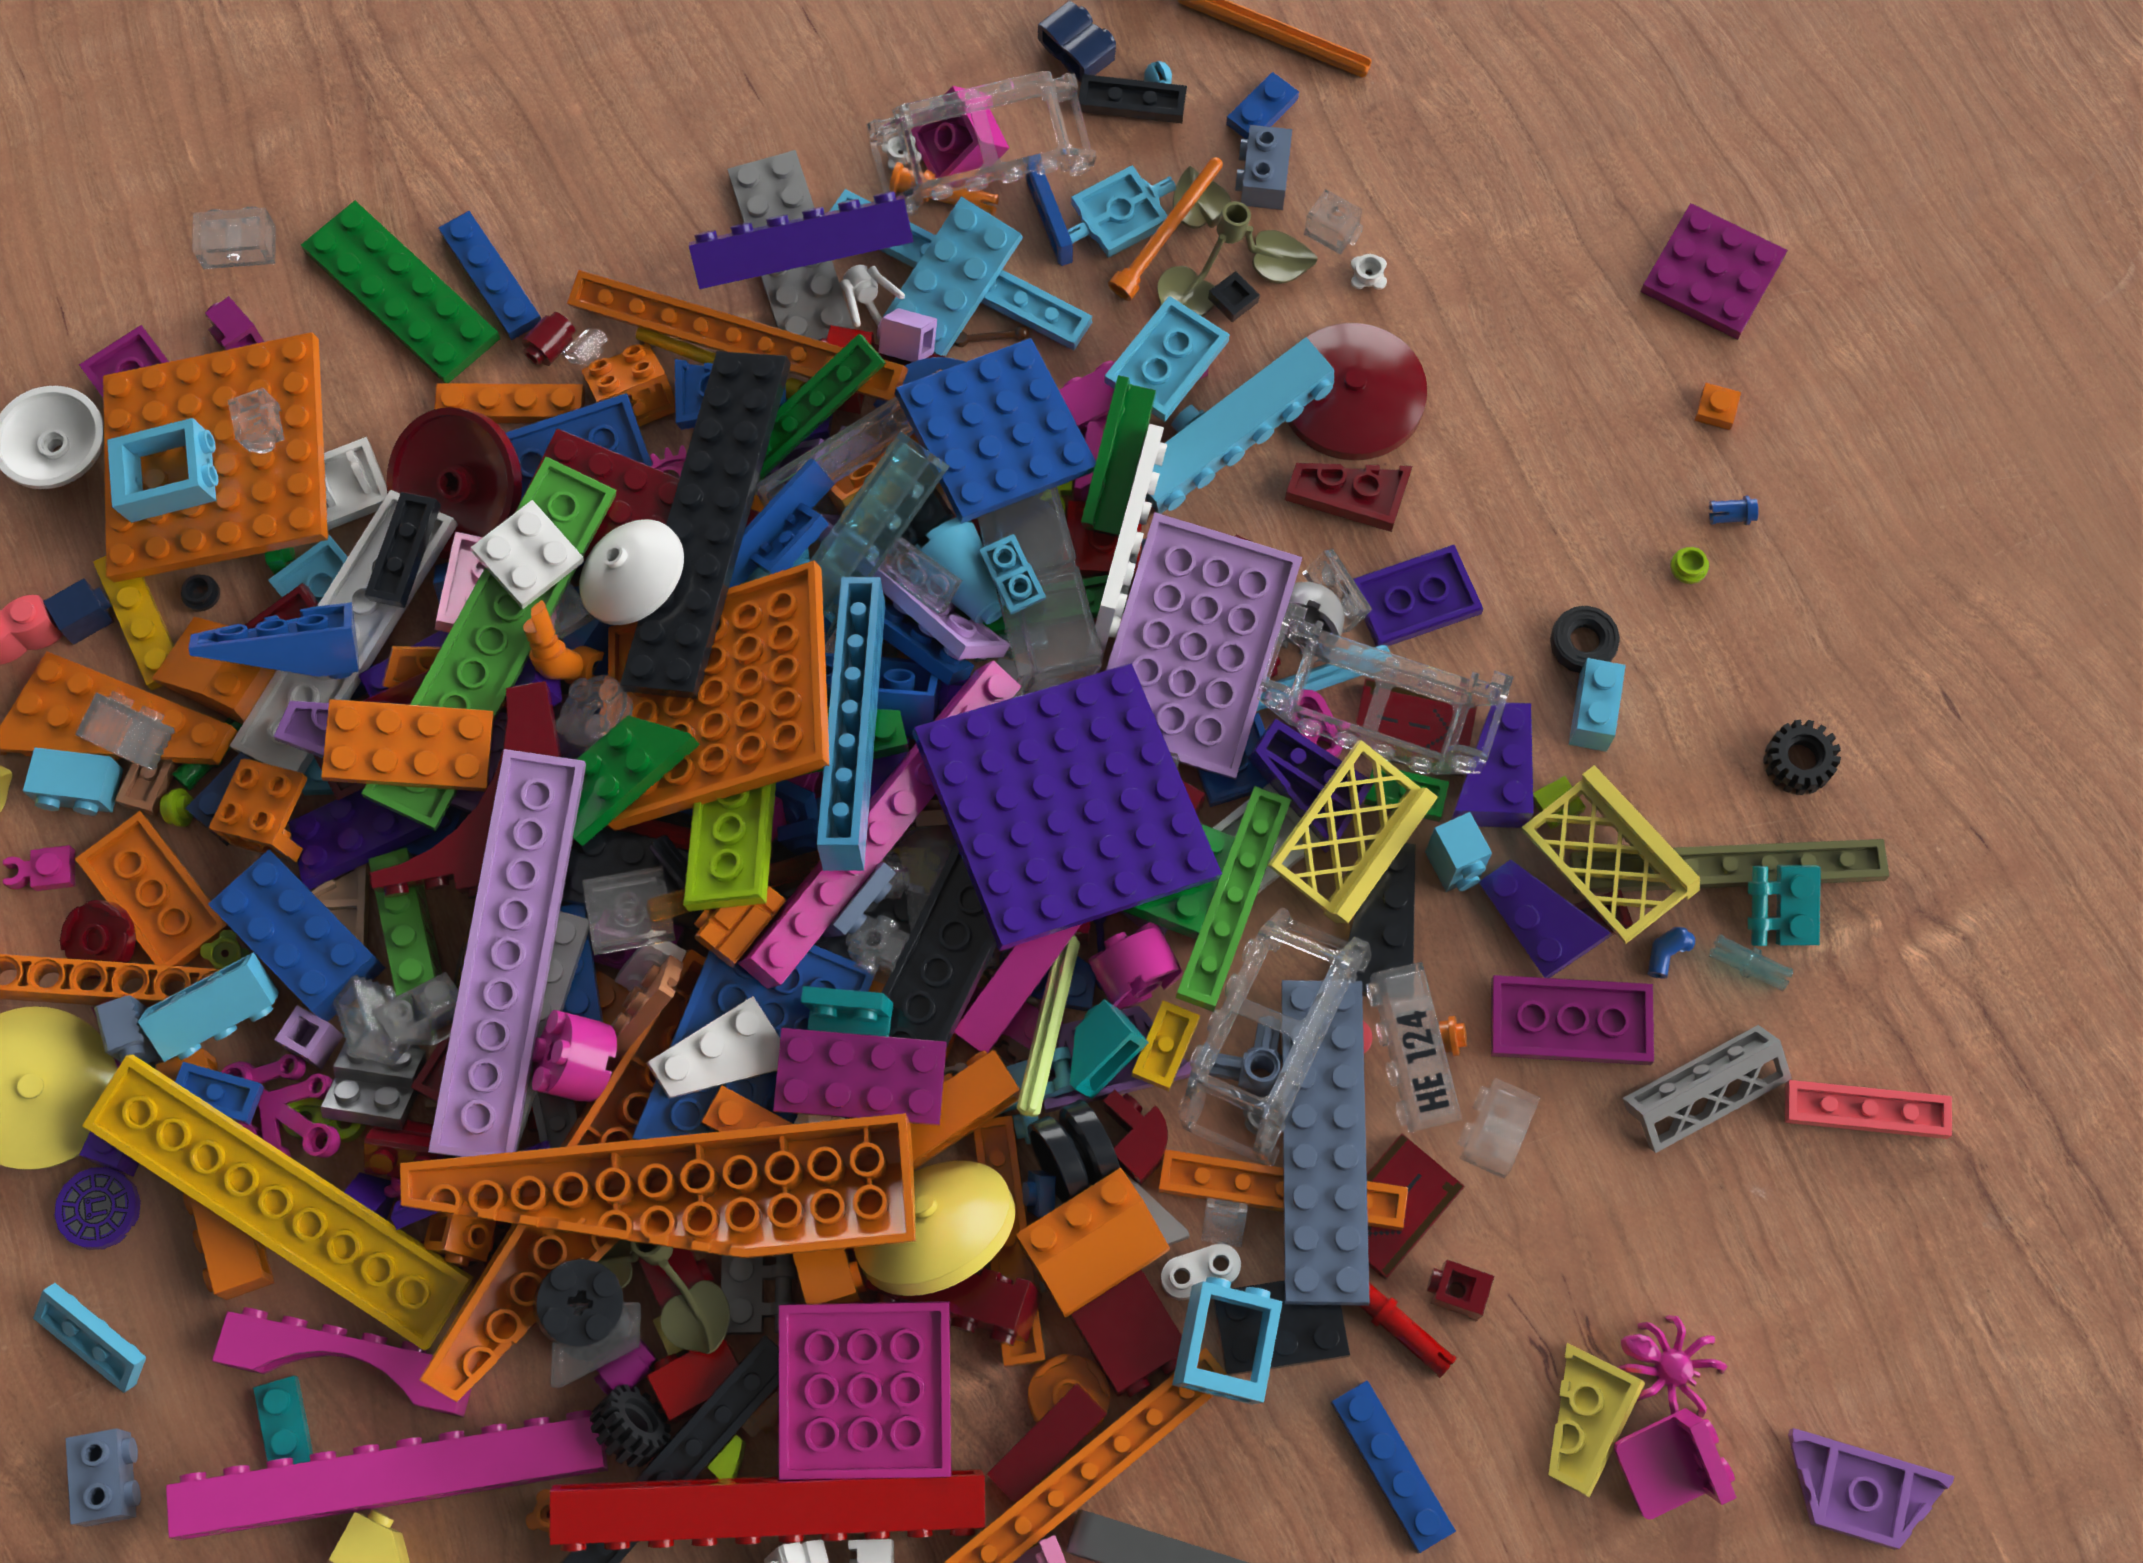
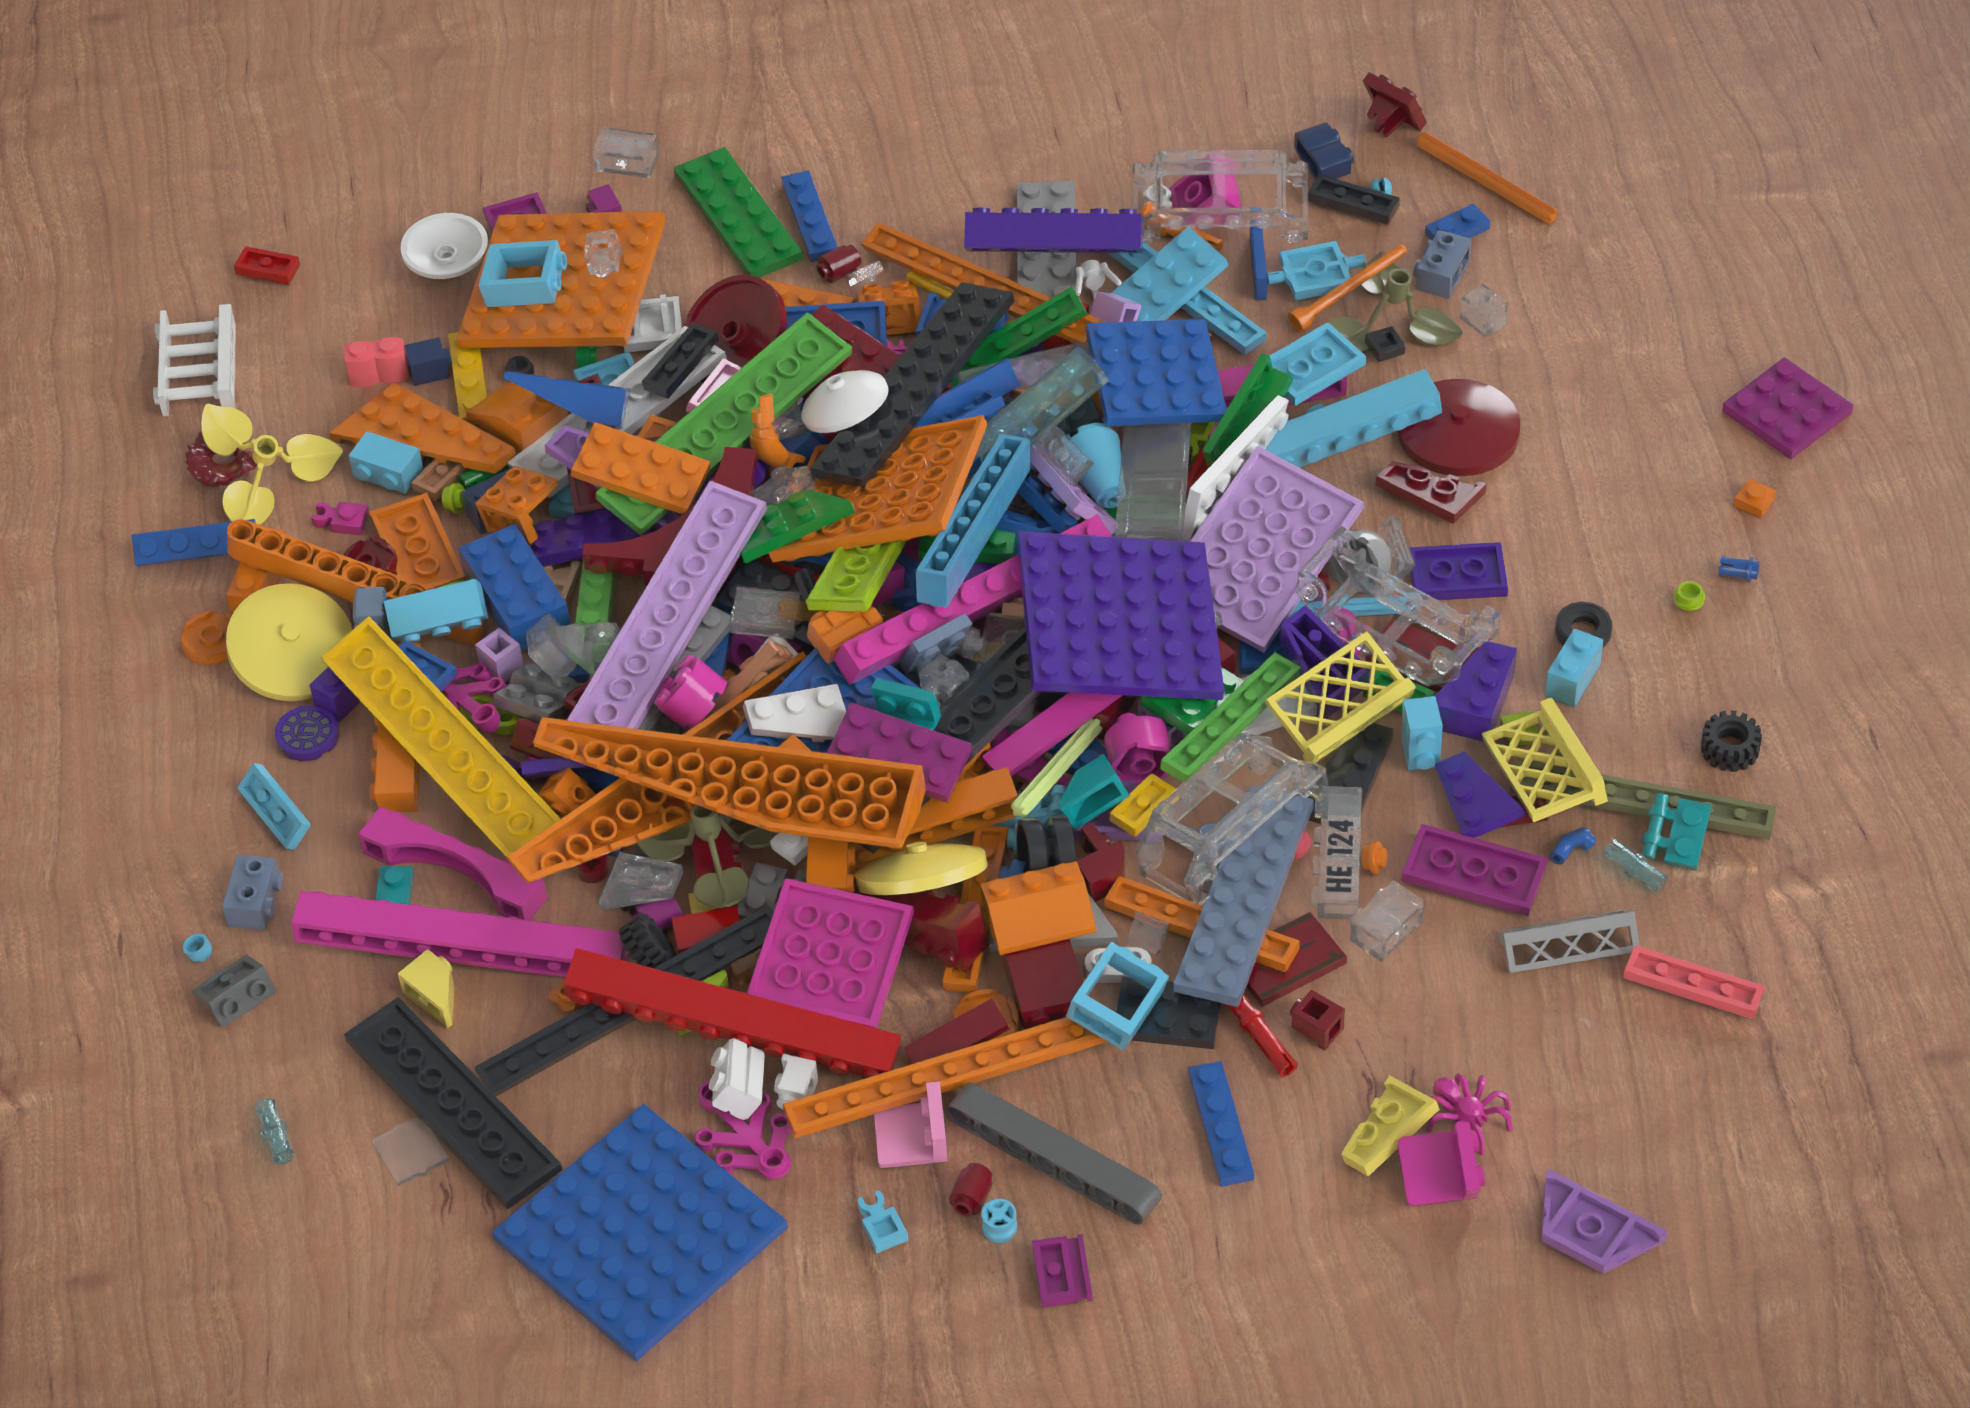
camera: 20 degrees right, 20 degrees down
clear brick [75,690,175,770] -> none
white plate [471,500,584,609] -> none
black brick [533,1259,623,1348] -> none
medium azure slope [979,534,1046,615] -> none
white plate [1351,254,1387,290] -> none

